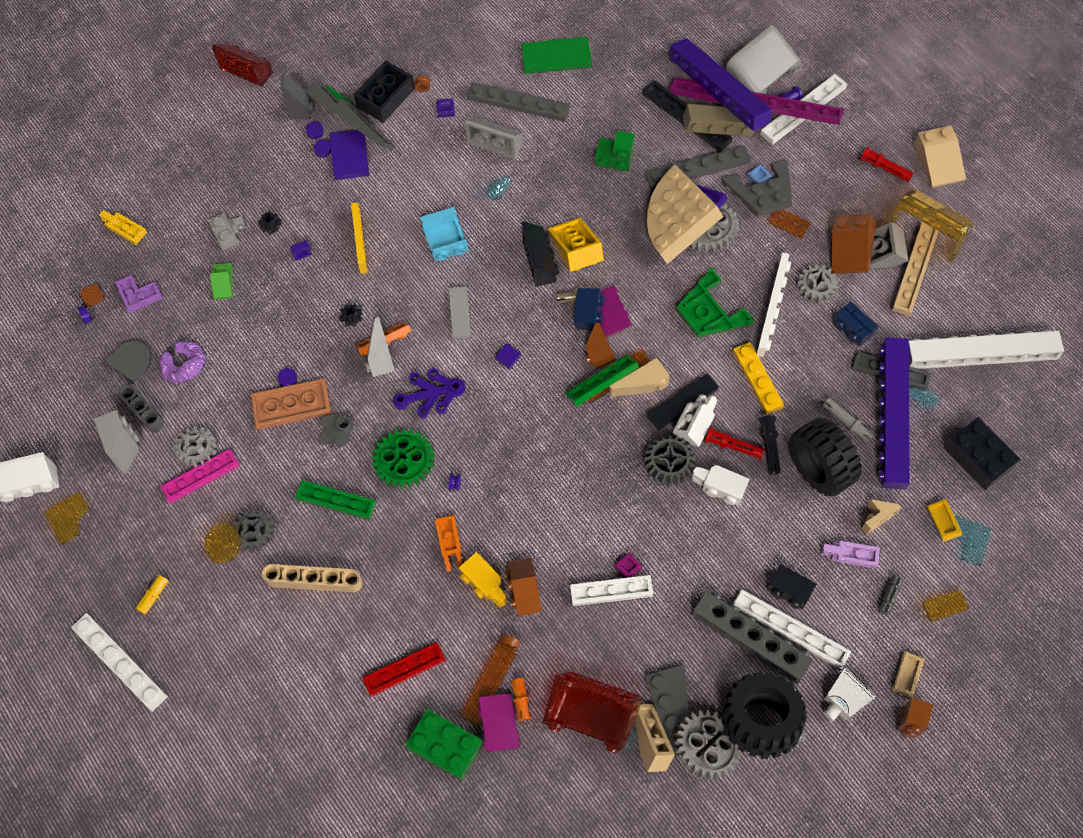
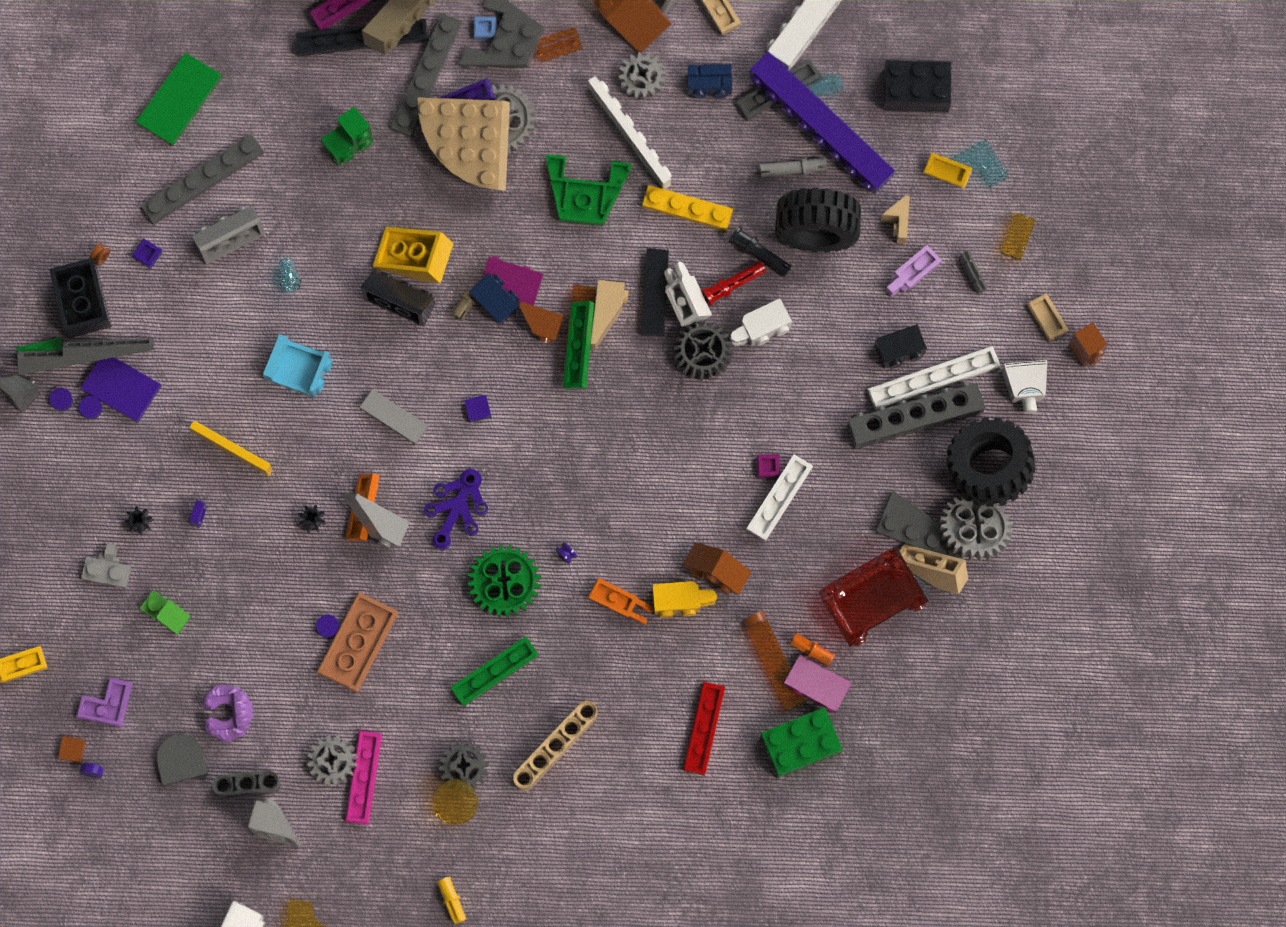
camera: 55 degrees left, 10 degrees up
dark grey plate [318,415,354,448] -> none

